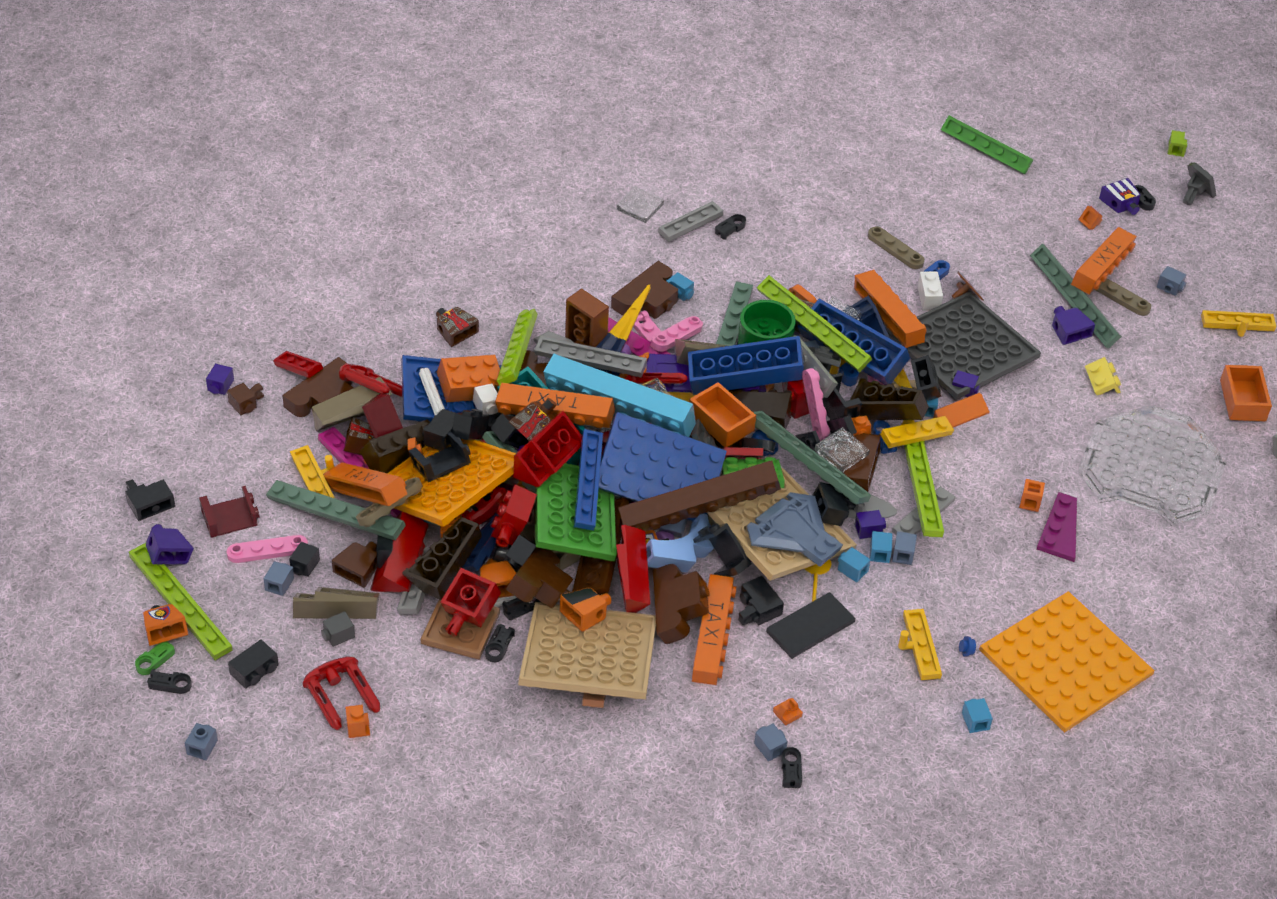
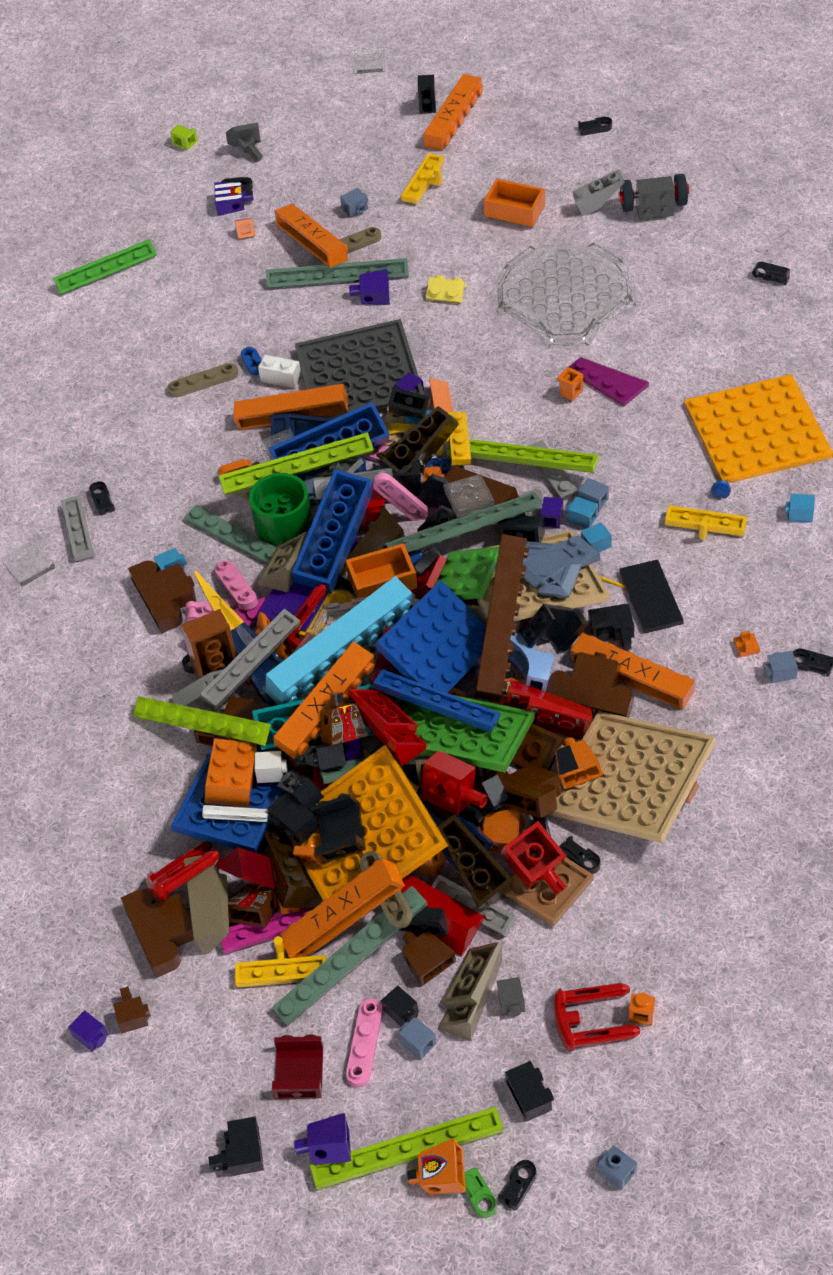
camera: 60 degrees left, 5 degrees up
red tile [273,351,323,378] -> none
reddish brown torso [436,307,479,347] -> none
dark orange shield [952,271,984,301] -> none

